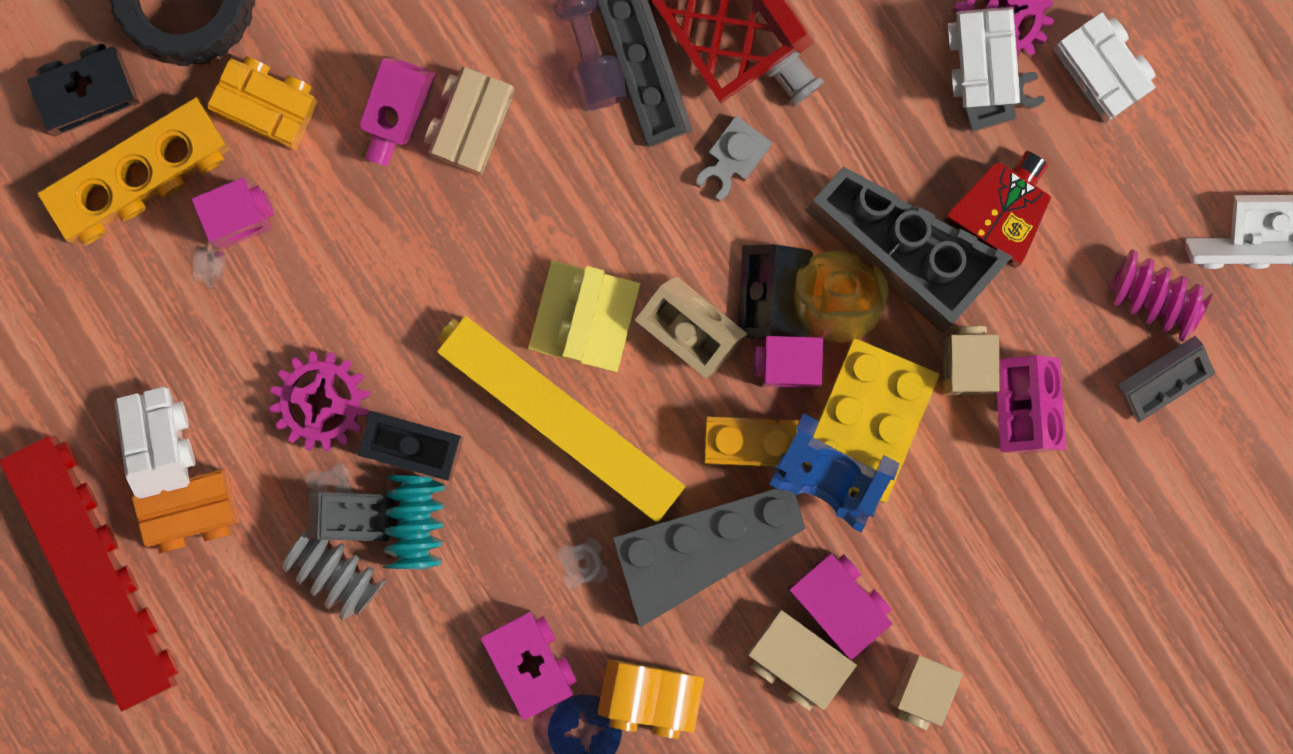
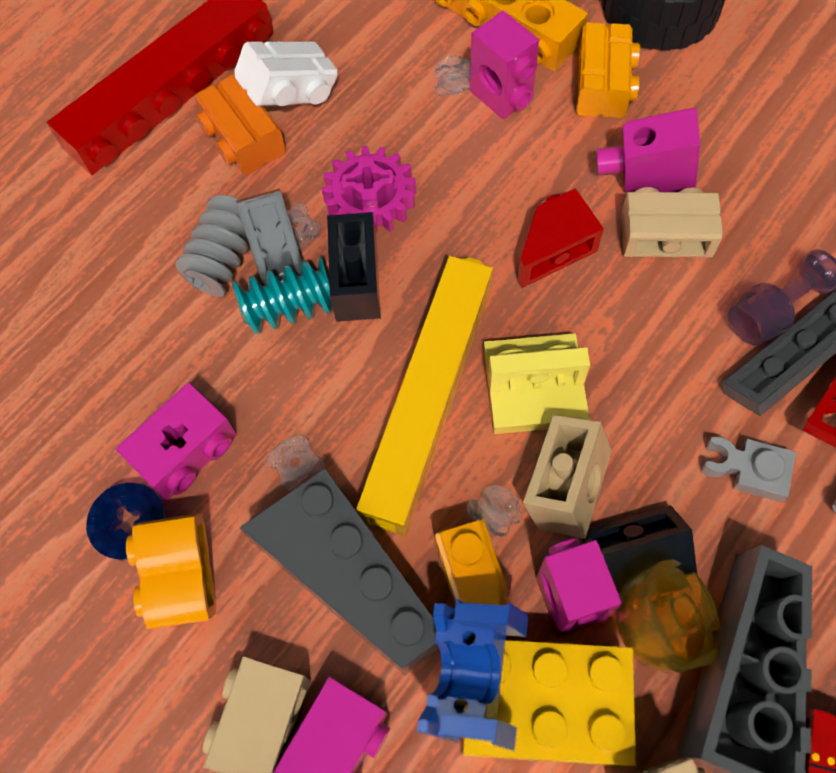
camera: 80 degrees right, 20 degrees down
none -> clear plate [467,485,522,537]
none -> red slope [517,188,604,288]

